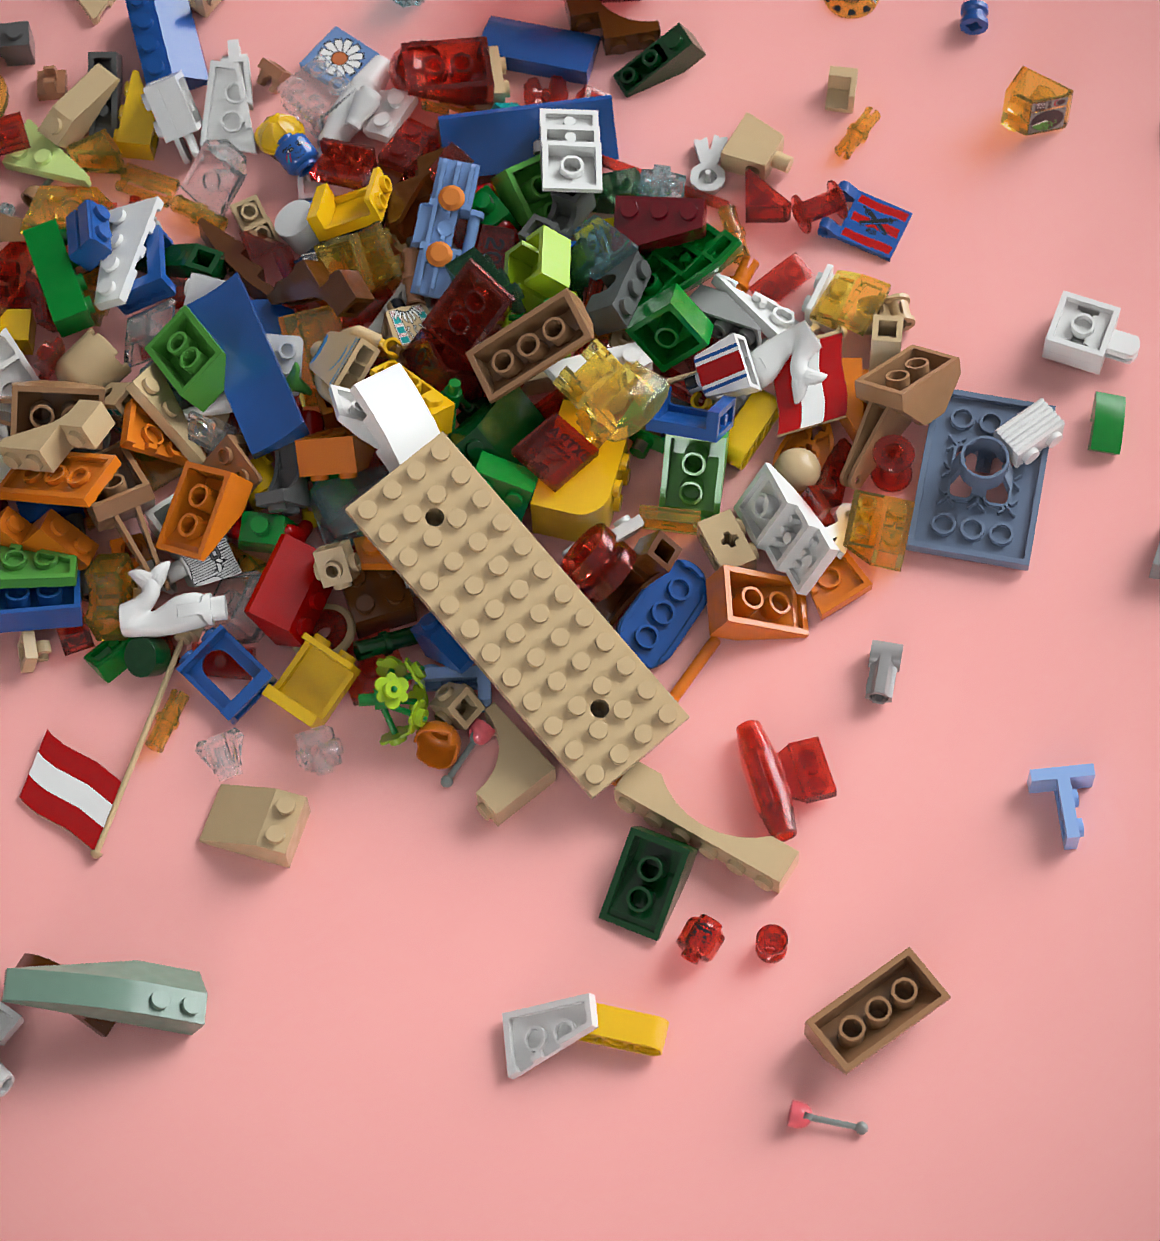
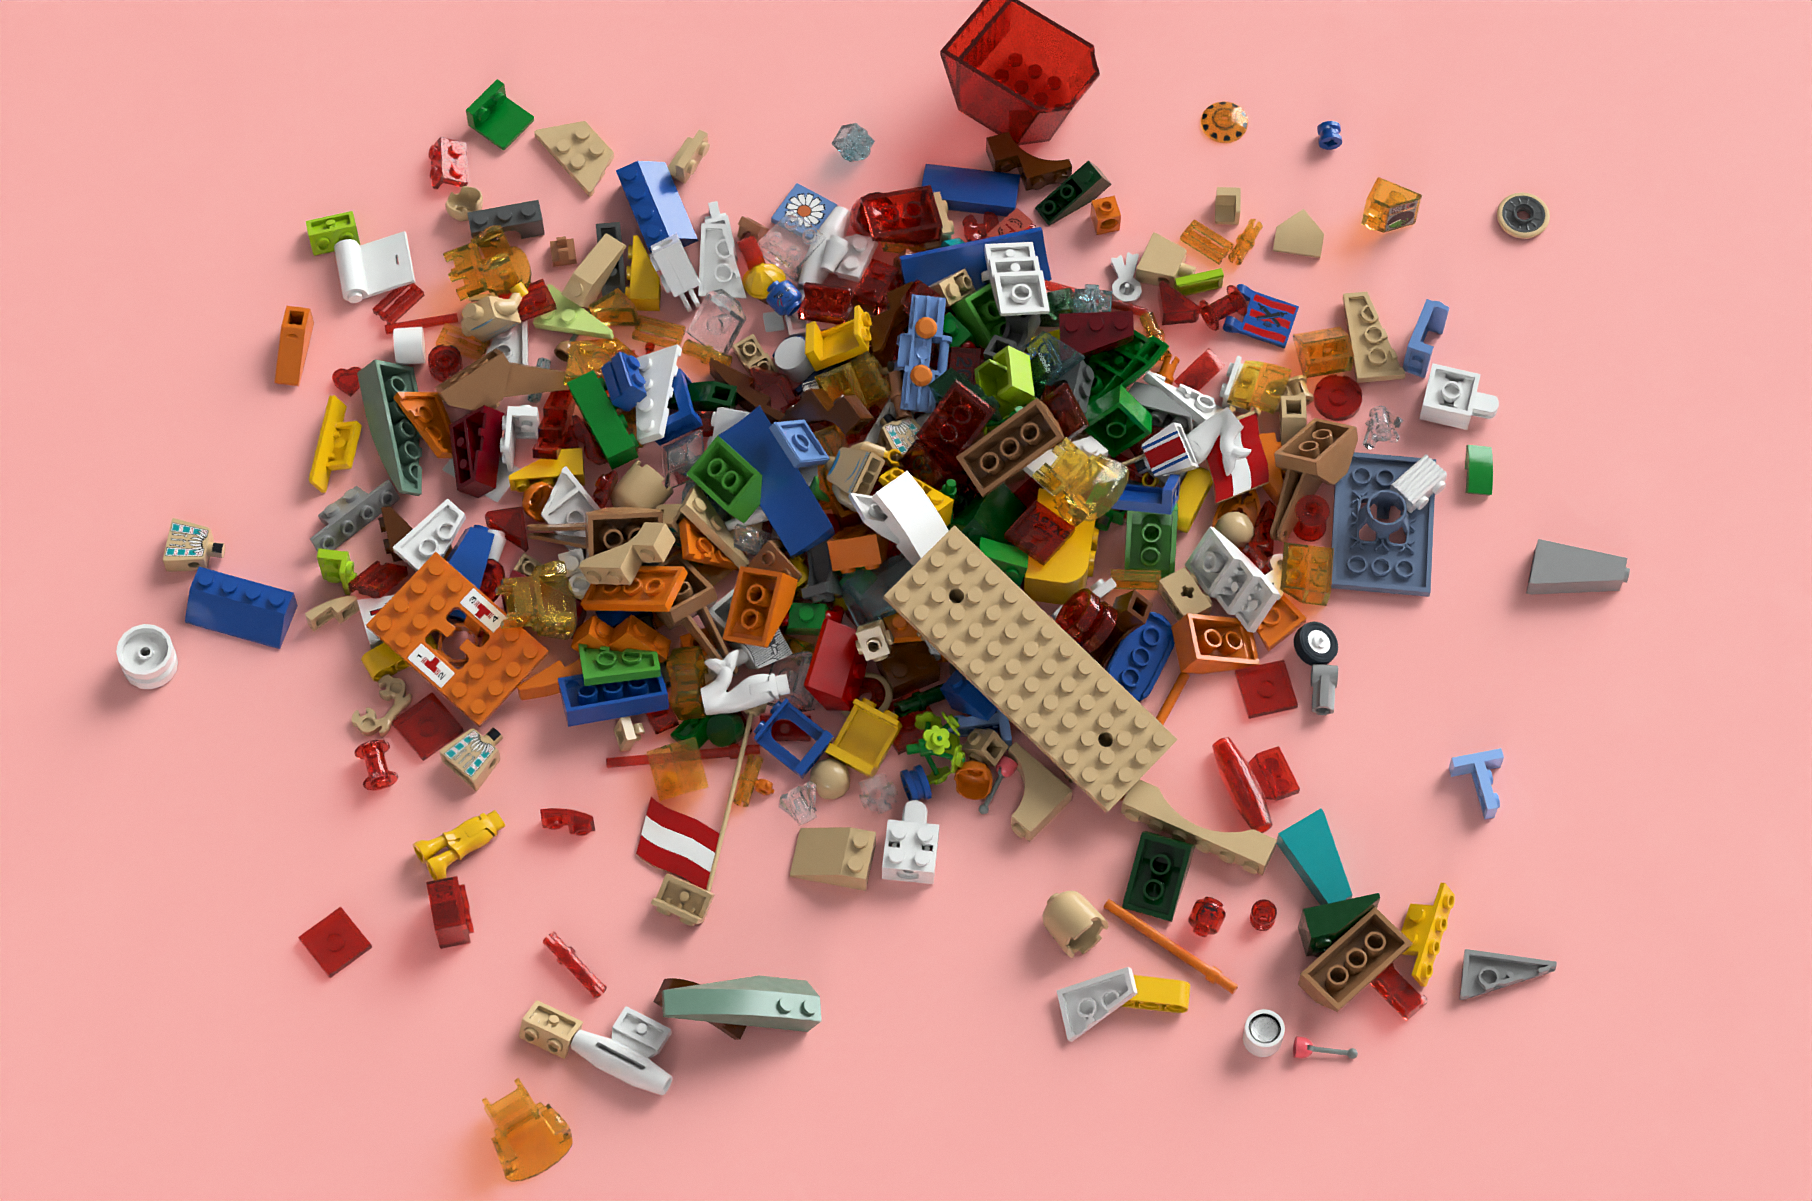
camera: 10 degrees left, 0 degrees up
none -> clear red bar [606,743,760,768]
none -> clear yellow slope [647,737,709,801]
none -> tan bracket [651,874,715,926]
none -> clear red piece [736,235,765,271]
none -> orange piece [754,779,775,795]
none -> white sticker [763,311,785,332]
none -> medium blue tile [769,420,830,468]
none -> tan hair [810,758,851,800]
none -> white brick [882,800,939,884]
none -> blue wheel [900,765,932,801]
none -> tan slope [918,269,975,307]
none -> clear red sticker [987,208,1033,238]
none -> clear red tile [1040,383,1090,450]
none -> tan cylinder [1042,890,1109,958]
none -> orange brick [1090,195,1121,235]
none -> orange bar [1104,899,1239,994]
none -> lime tile [1173,268,1224,298]
none -> clear yellow tile [1180,219,1234,265]
none -> clear red tile [1235,660,1298,719]
none -> white piece [1242,1009,1285,1057]
none -> tan slope [1273,209,1324,258]
none -> teal slope [1276,808,1353,905]
none -> clear yellow slope [1292,326,1354,378]
none -> black wheel [1293,622,1338,666]
none -> dark green slope [1298,893,1380,957]
none -> clear red tile [1313,374,1362,421]
none -> tan wing [1342,292,1406,383]
none -> clear rock [1363,406,1404,449]
none -> clear red hinge [1370,963,1428,1021]
none -> yellow bracket [1401,882,1455,987]
none -> medium blue panel [1403,299,1449,378]
none -> light grey wing [1459,949,1557,1000]

